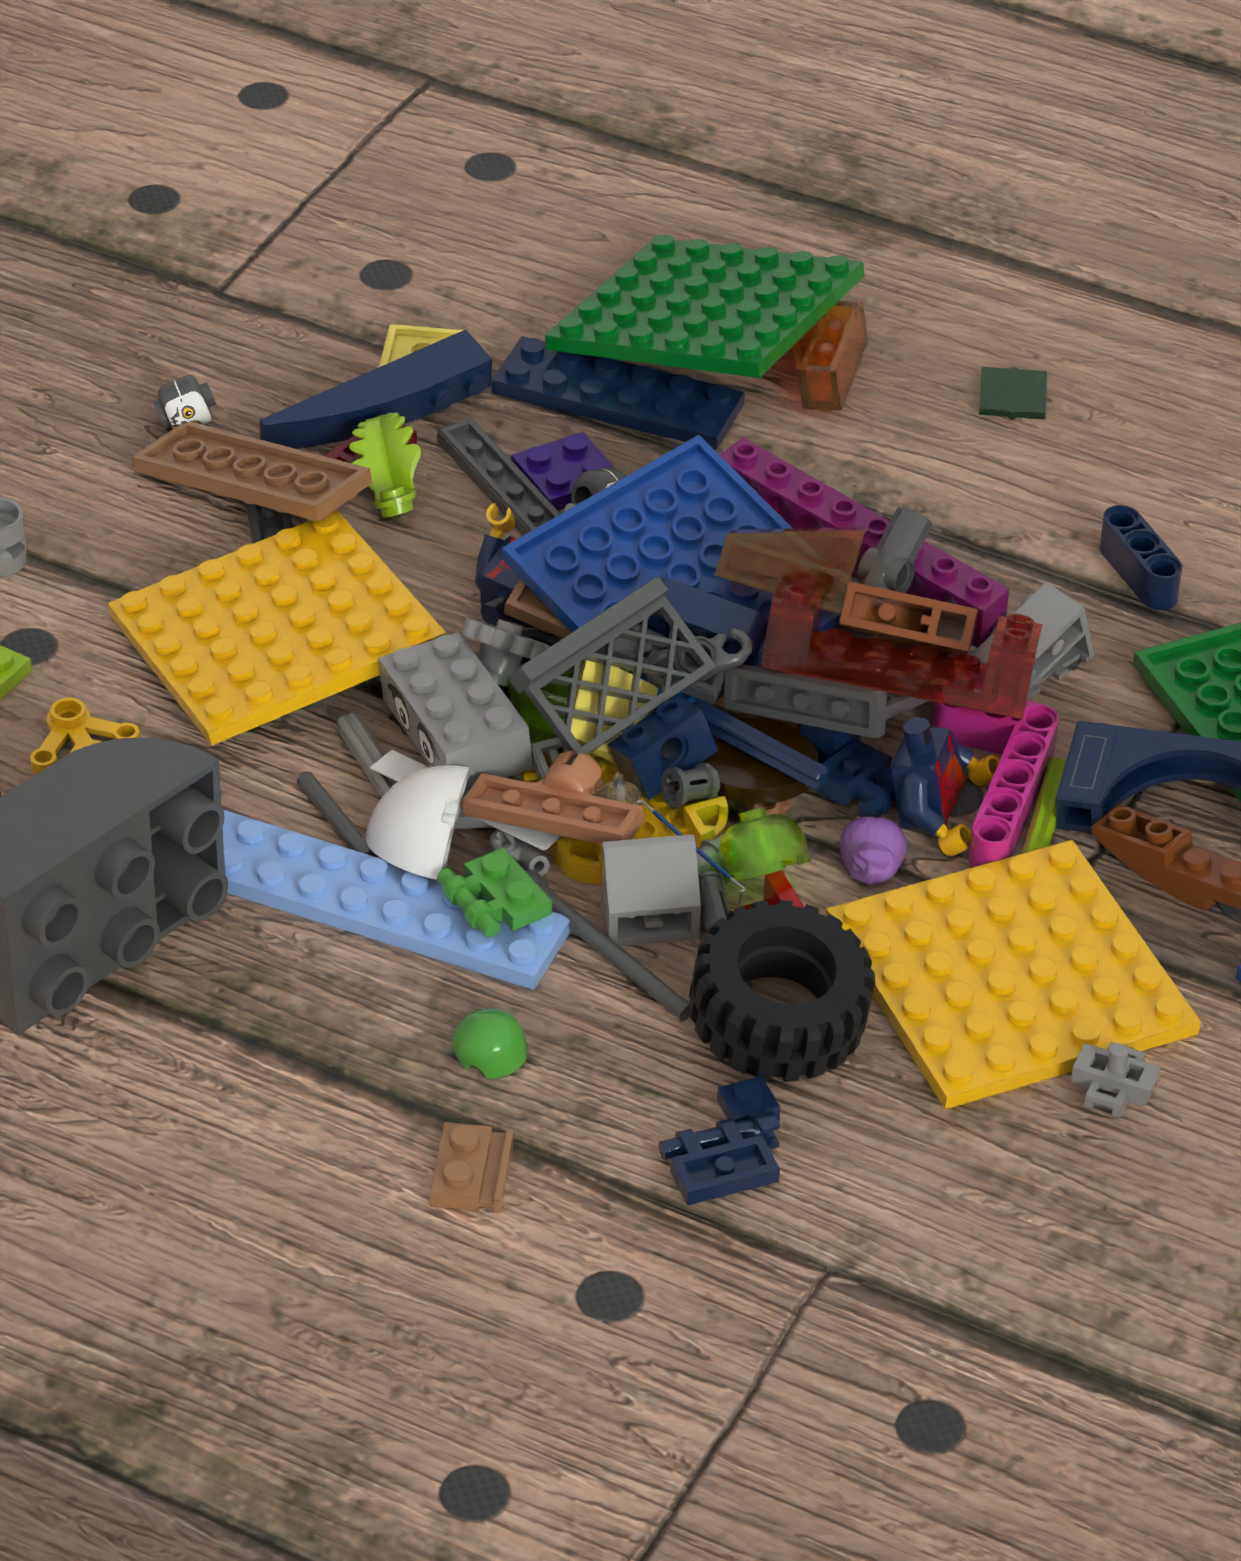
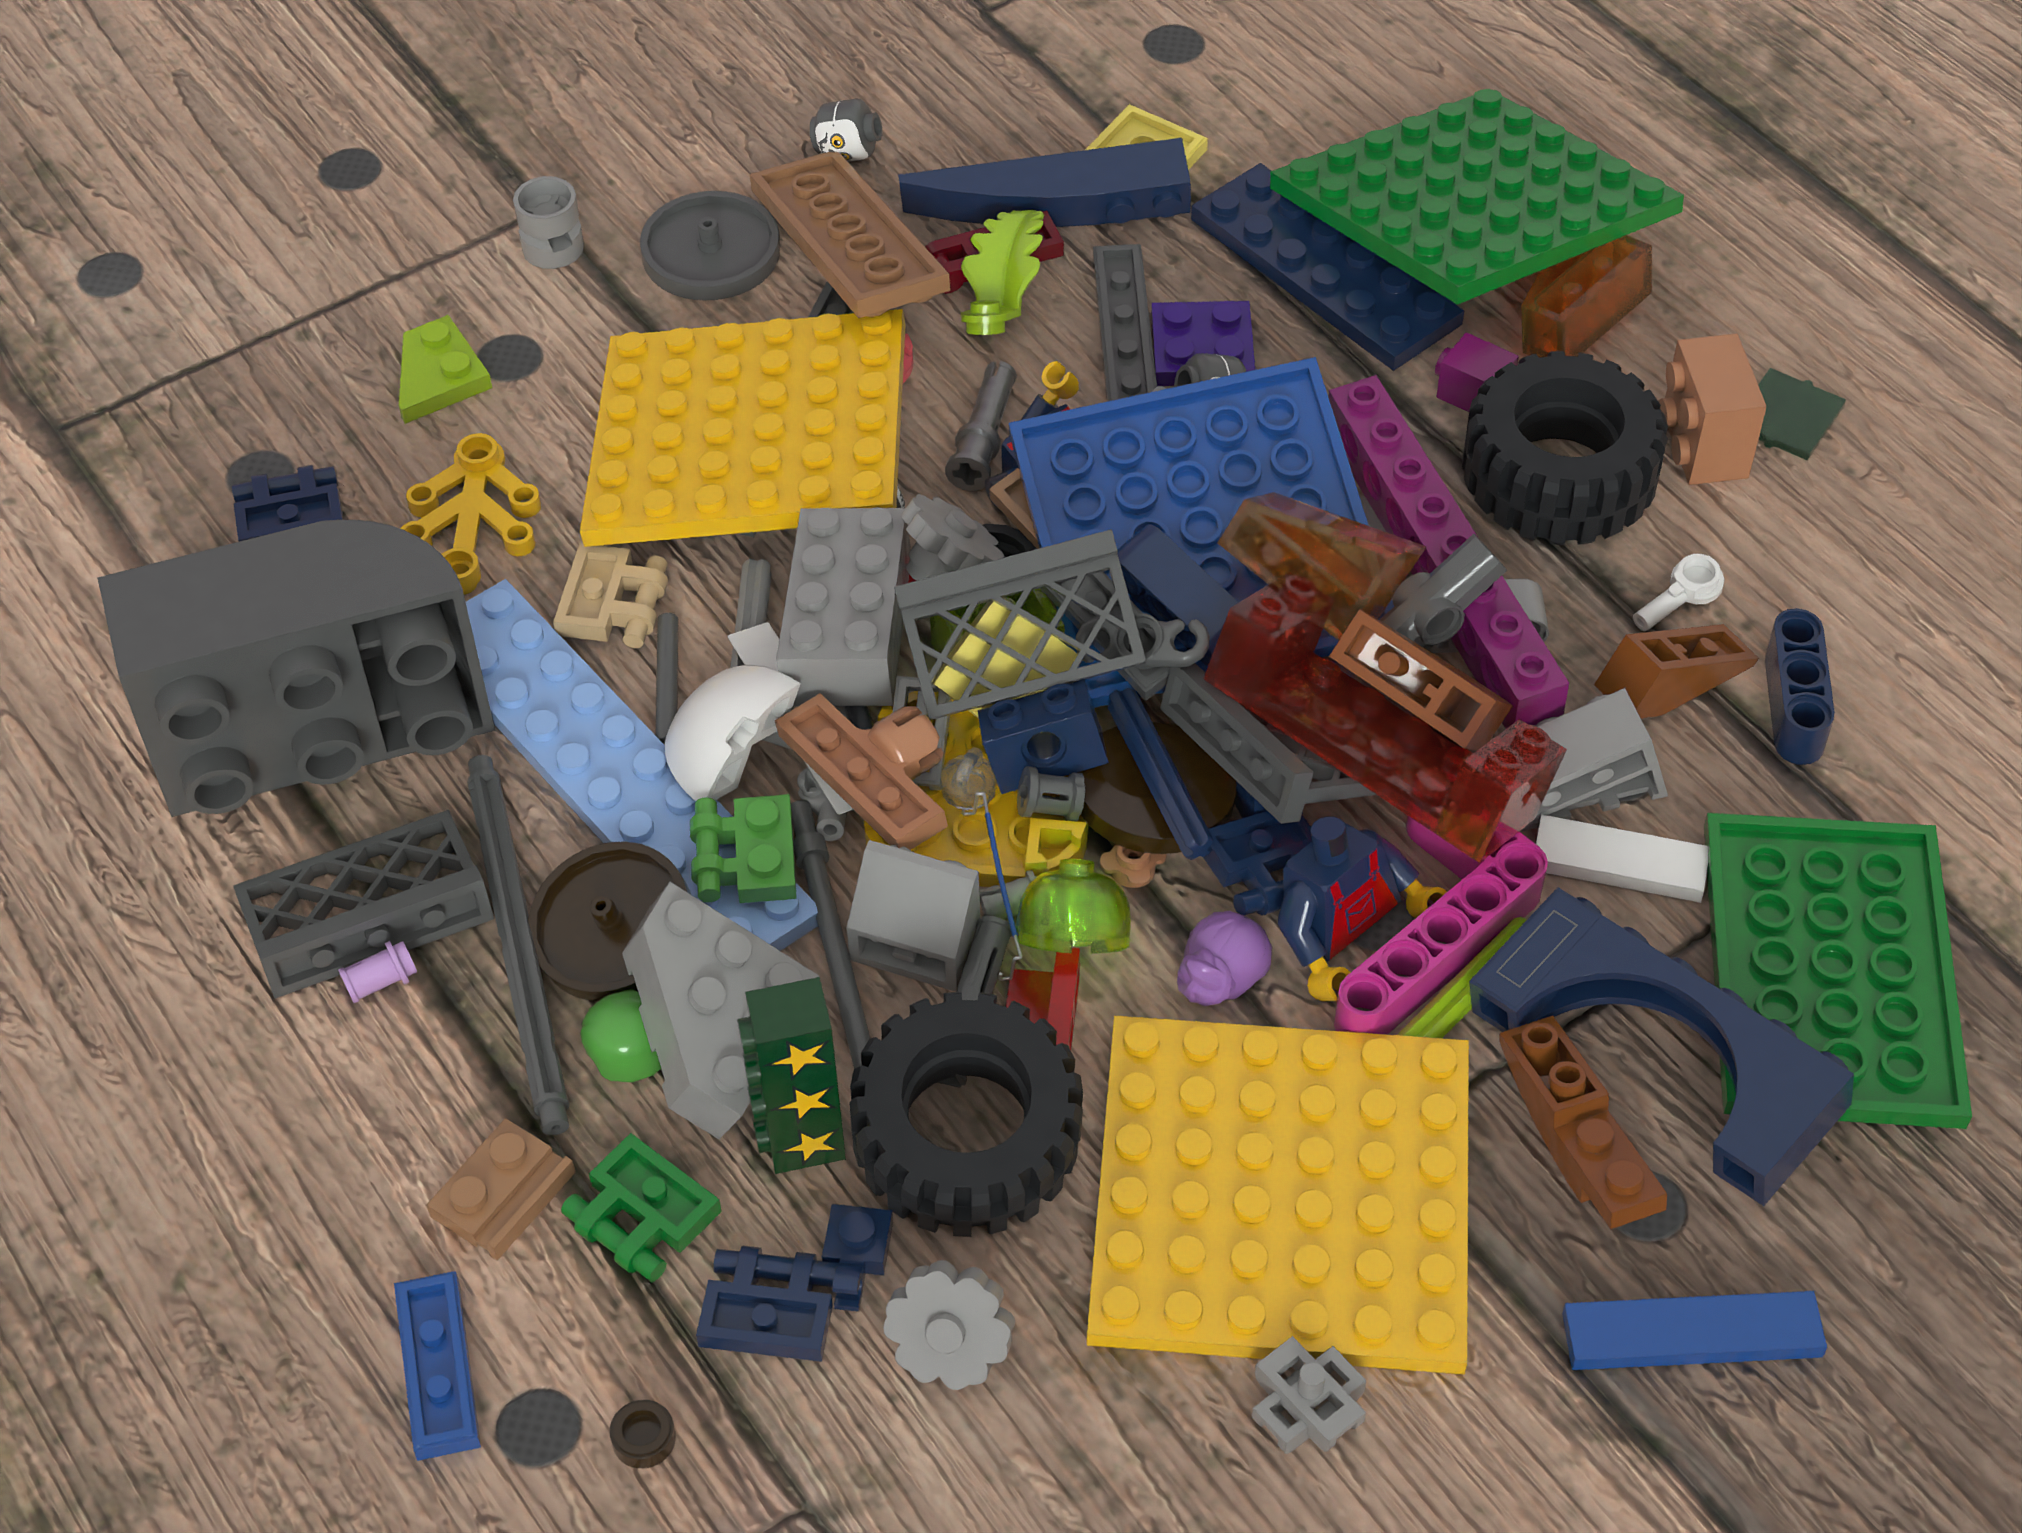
camera: 30 degrees right, 10 degrees up
none -> dark grey fence [233,810,494,999]
none -> lavender pin [338,941,417,1003]
none -> blue tile [394,1271,481,1461]
none -> dark grey piece [467,755,569,1135]
none -> dark brown piece [528,842,691,1001]
none -> tan plate [553,543,668,648]
none -> green plate [561,1133,722,1282]
none -> dark brown tile [609,1400,676,1469]
none -> light grey brick [622,882,819,1139]
none -> dark grey piece [640,191,780,301]
none -> dark green brick [737,977,846,1174]
none -> light grey plant [883,1260,1015,1390]
none -> flat silver pin [945,361,1016,491]
none -> magenta brick [1435,332,1519,412]
none -> black tyre [1462,351,1668,545]
none -> white tile [1536,814,1708,903]
none -> dark orange slope [1594,624,1759,718]
none -> white plate [1633,554,1724,631]
none -> nougat brick [1659,333,1767,485]

